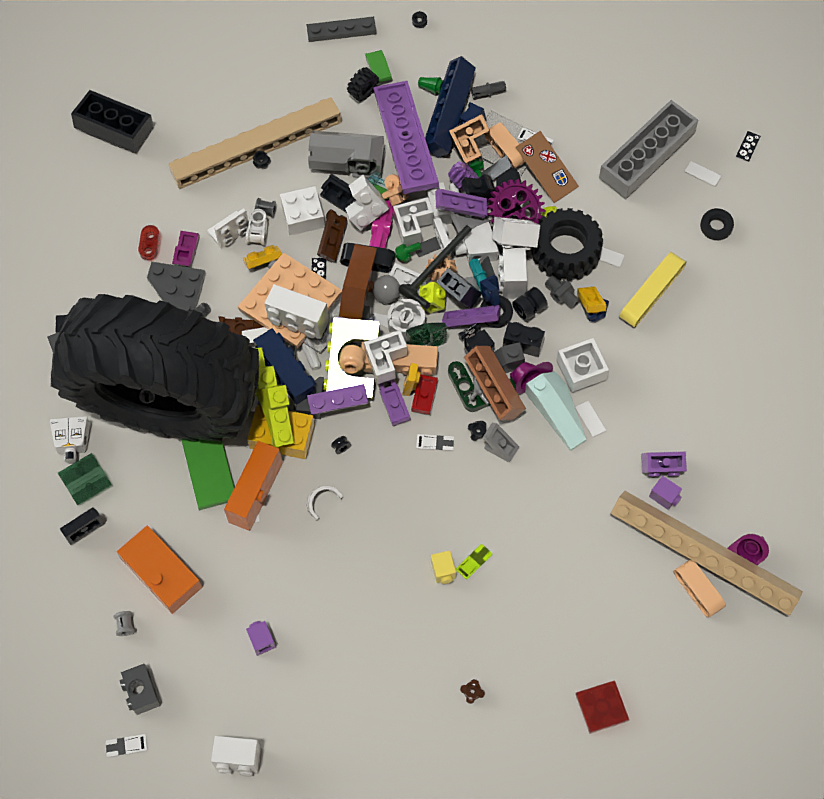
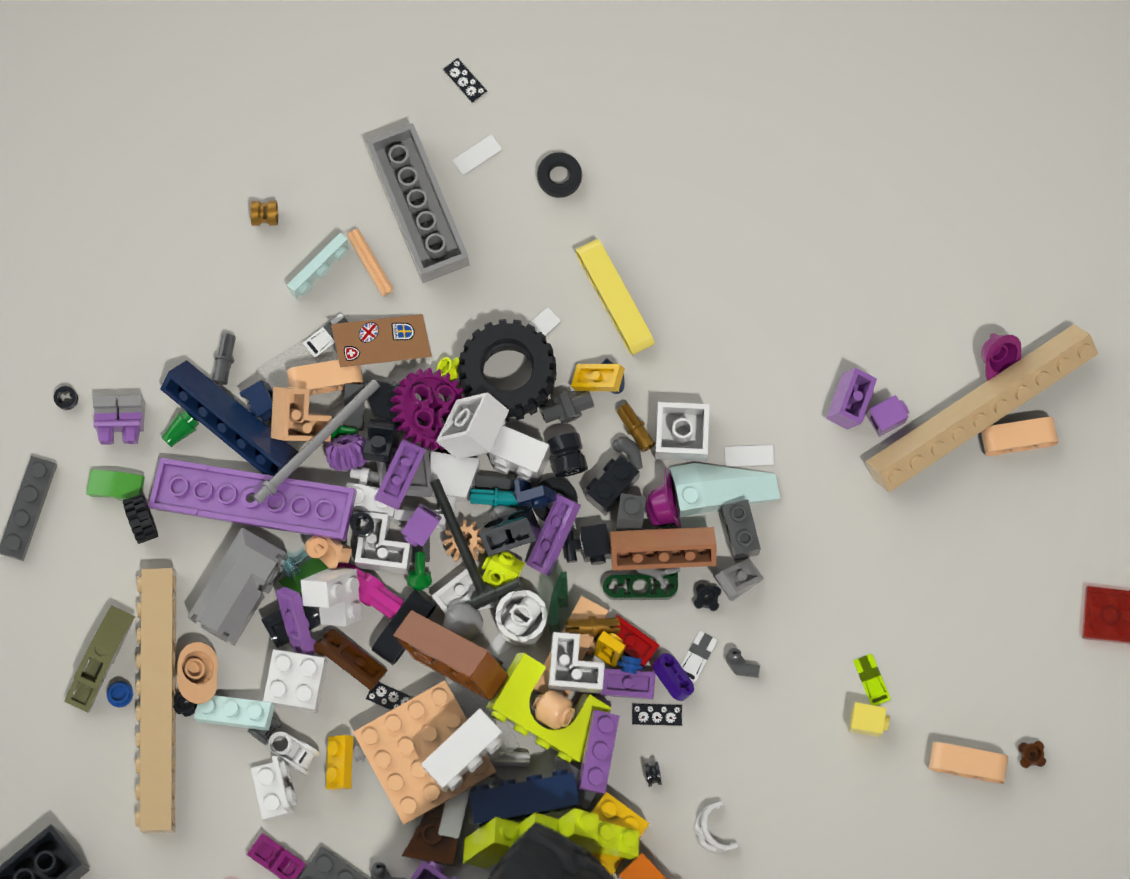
camera: 65 degrees left, 10 degrees up
none -> olive slope [64,605,135,713]
none -> medium lavender hips [93,396,145,445]
none -> blue plate [107,681,133,708]
none -> light nougat piece [176,642,218,704]
none -> light aqua plate [193,696,275,731]
none -> pearl gold wheel [250,201,278,226]
none -> light grey bar [253,379,380,504]
none -> medium lavender hinge [276,587,316,656]
none -> light aqua plate [287,232,350,299]
none -> light nougat axle [347,229,393,296]
none -> black bush [350,512,374,538]
none -> medium lavender brick [401,503,442,547]
none -> pearl gold pin [565,616,620,637]
none -> dark grey arm [612,436,643,470]
none -> pearl gold axle [617,403,656,452]
none -> blue plate [617,655,643,674]
none -> black sticker [632,704,682,726]
none -> dark purple beam [652,653,694,701]
none -> dark grey brick [721,499,761,561]
none -> dark grey arm [726,648,760,678]
none -> light nougat beam [929,742,1008,783]

